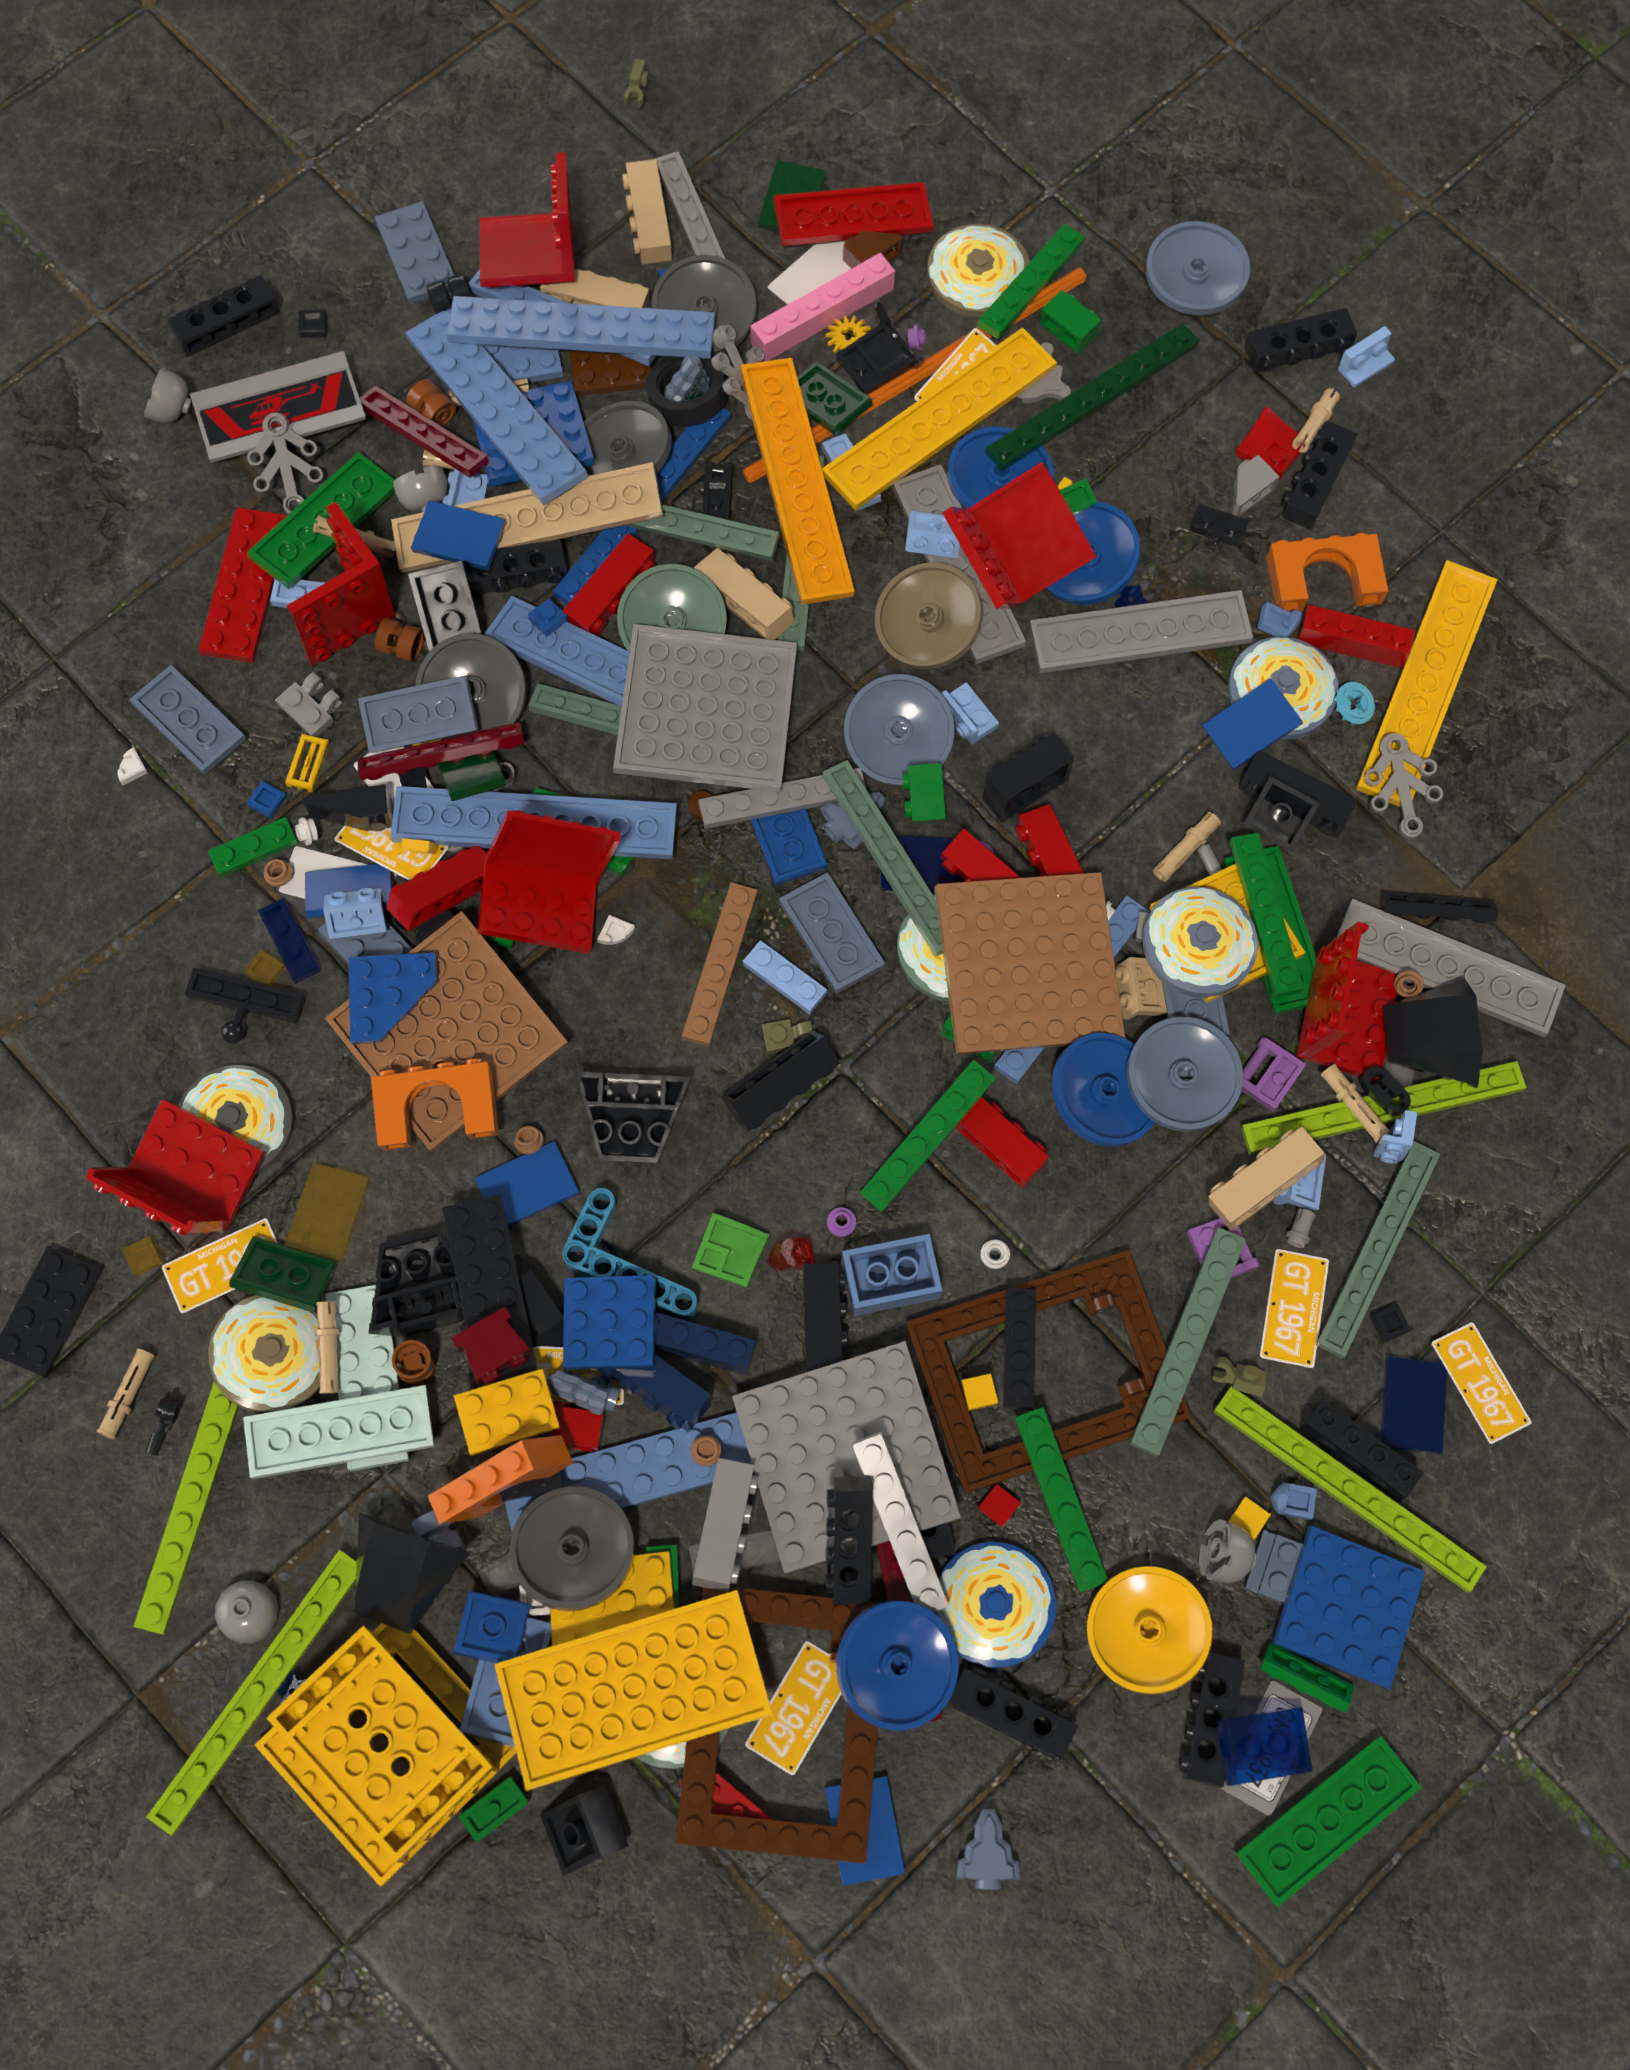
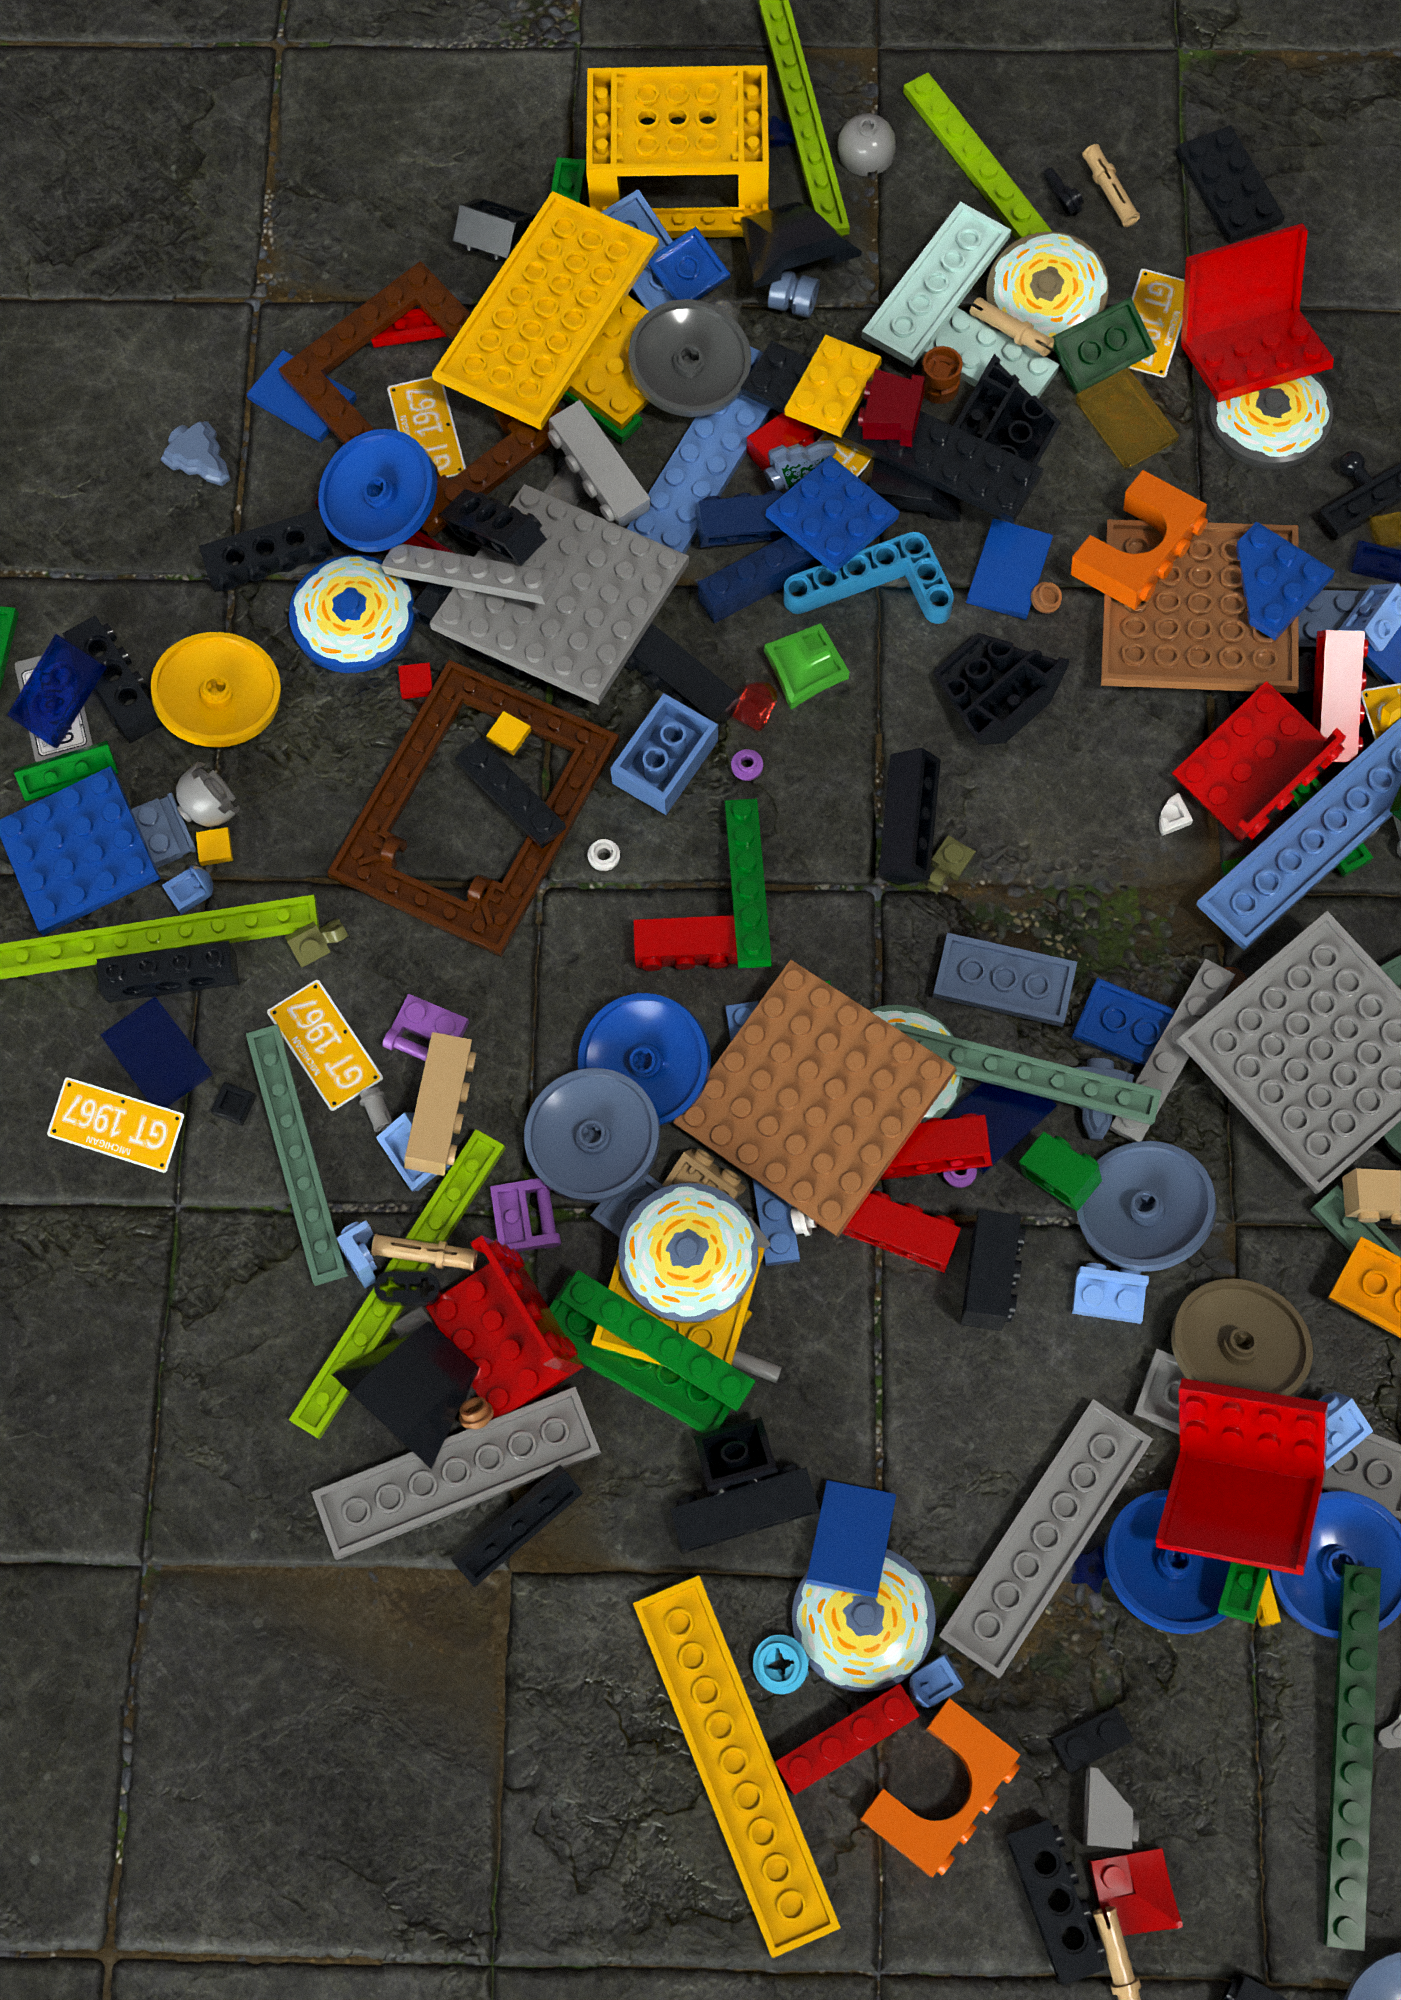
camera: 140 degrees right, 0 degrees up
orange arch [428,1435,573,1524] -> none
medium nougat plate [682,883,758,1047] -> none
medium nougat plate [691,1435,721,1467] -> none
light blue plate [743,940,827,1014] -> none
green plate [1014,1407,1108,1593] -> none
sand green plate [1129,1227,1246,1457] -> none
tan pin [1153,812,1221,882] -> none
light grey plant [1364,733,1443,840] -> none

